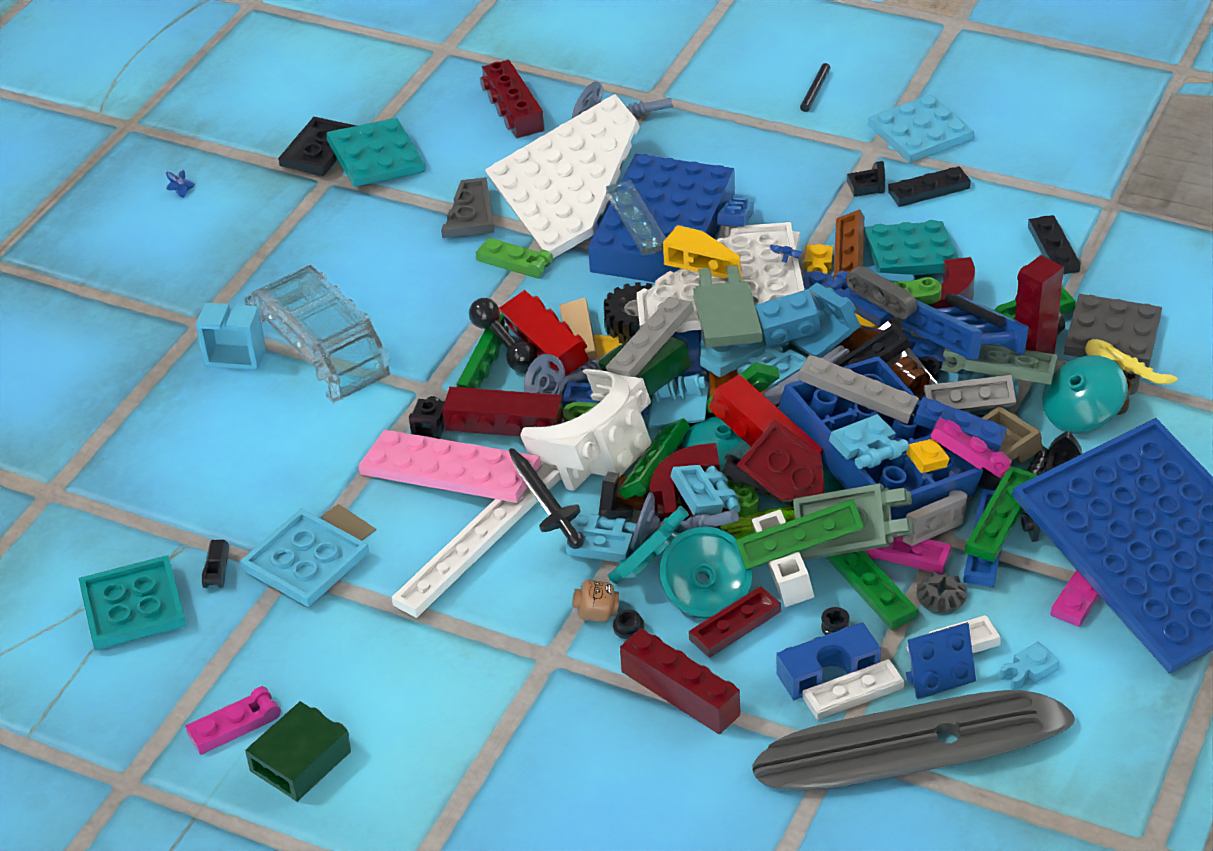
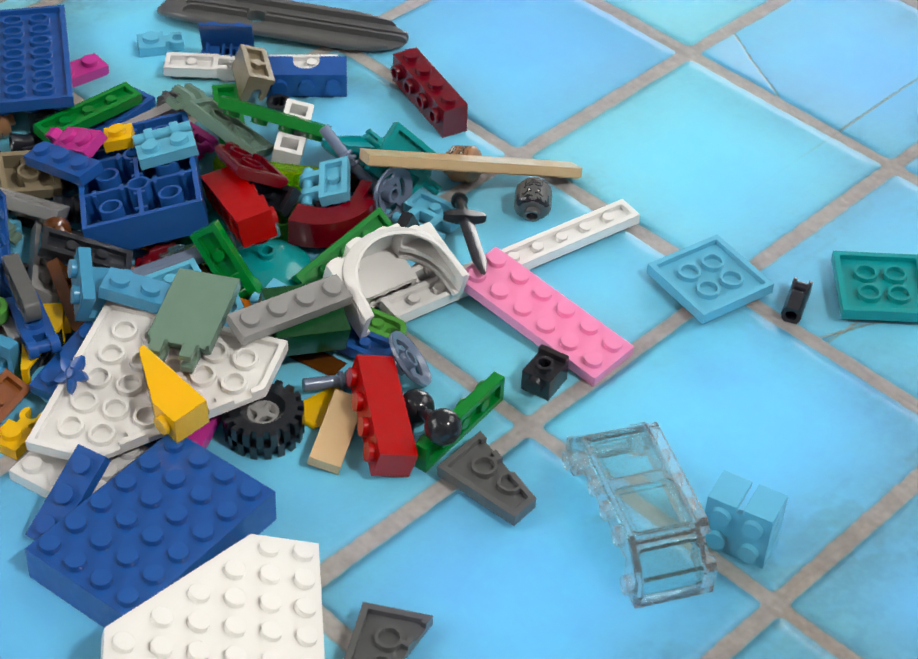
camera: 165 degrees left, 0 degrees up
dark pink plate [185,686,281,755] -> none
dark green brick [245,701,351,802] -> none
dark tan sticker [321,504,376,541] -> none
dark red brick [442,386,563,437] -> none
bright green plate [476,237,553,278] -> none
clear light blue plate [606,180,666,256] -> none
black plate [613,610,644,639] -> none
dark red plate [689,586,781,657] -> none
light grey plate [797,354,919,424] -> none
none -> dark tan hinge [231,44,275,101]
none -> tan tile [359,148,583,179]
none -> dark grey wing [437,431,536,526]
none -> dark grey head [514,177,552,221]

